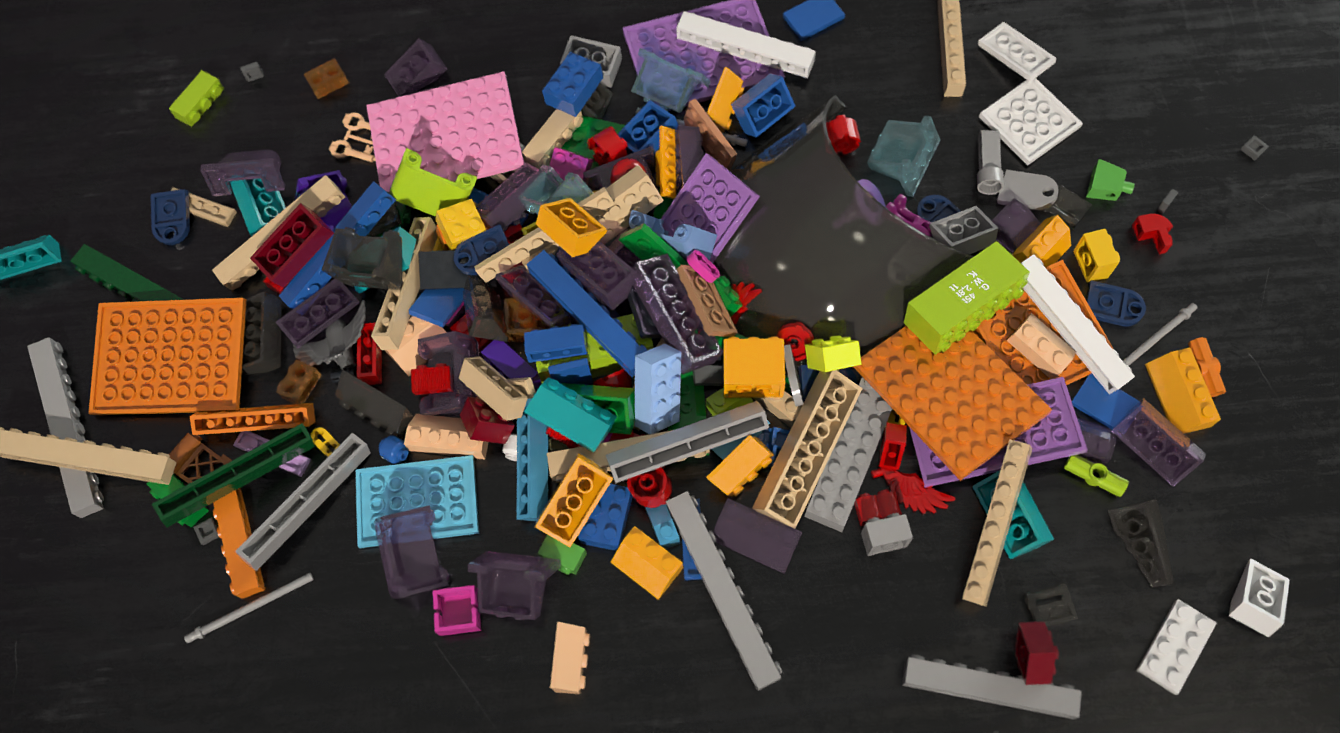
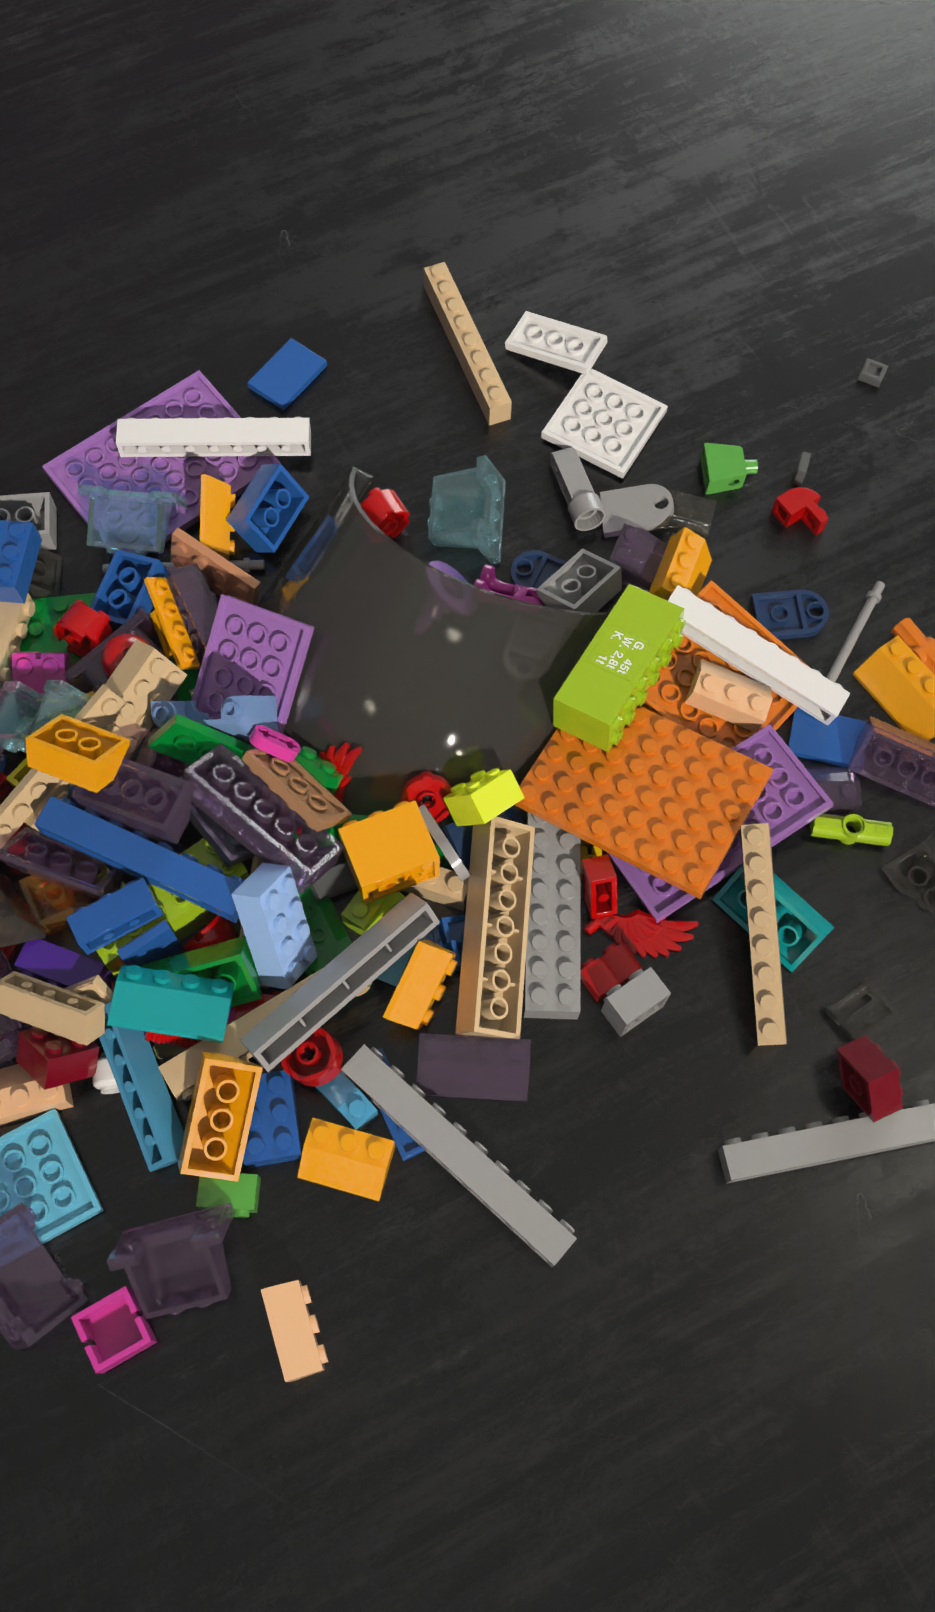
camera: 30 degrees left, 0 degrees up
yellow brick [1073,229,1120,283] -> none

